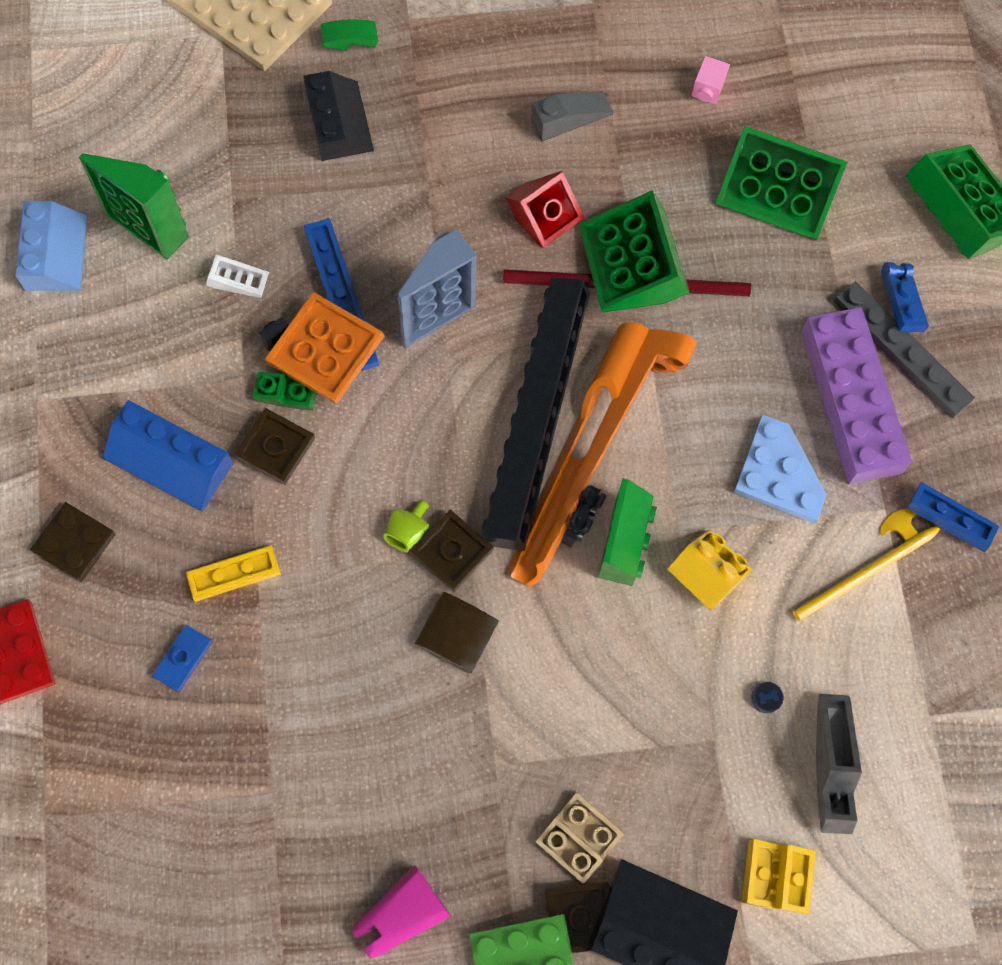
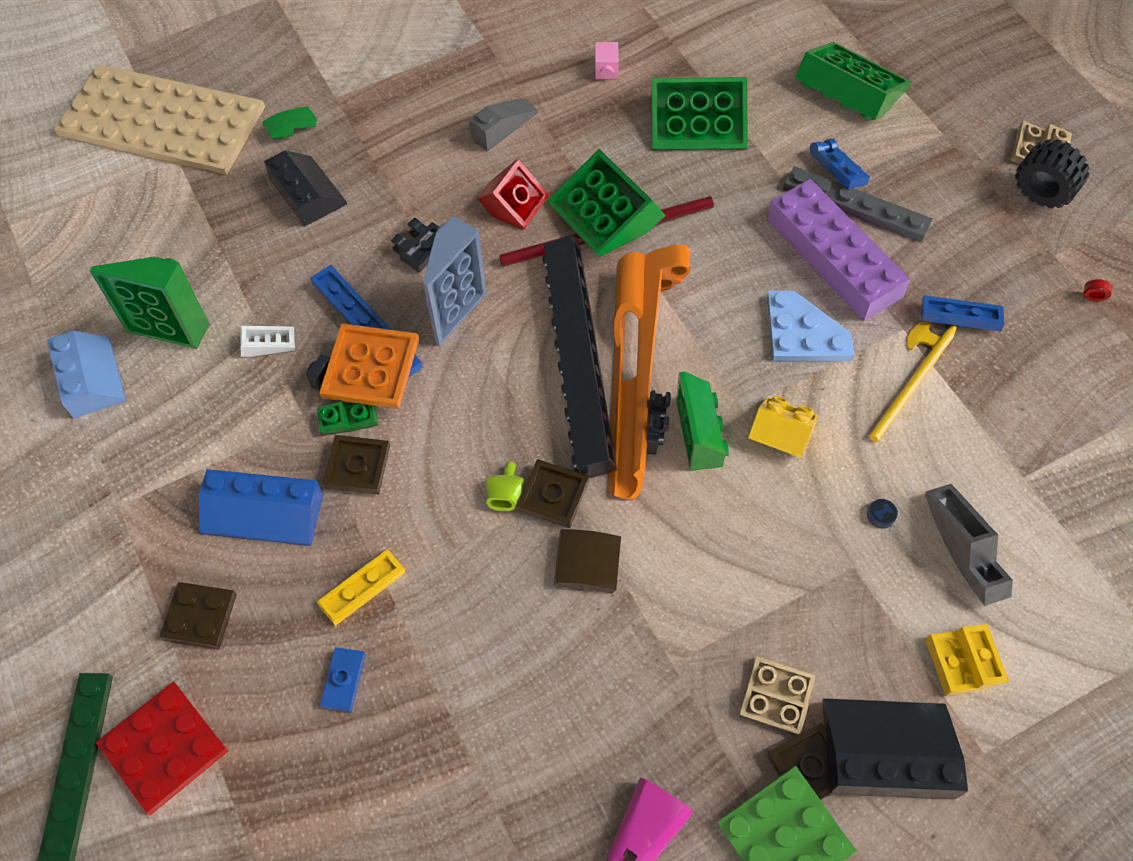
camera: 15 degrees left, 10 degrees down
none -> black plate [391,218,439,273]

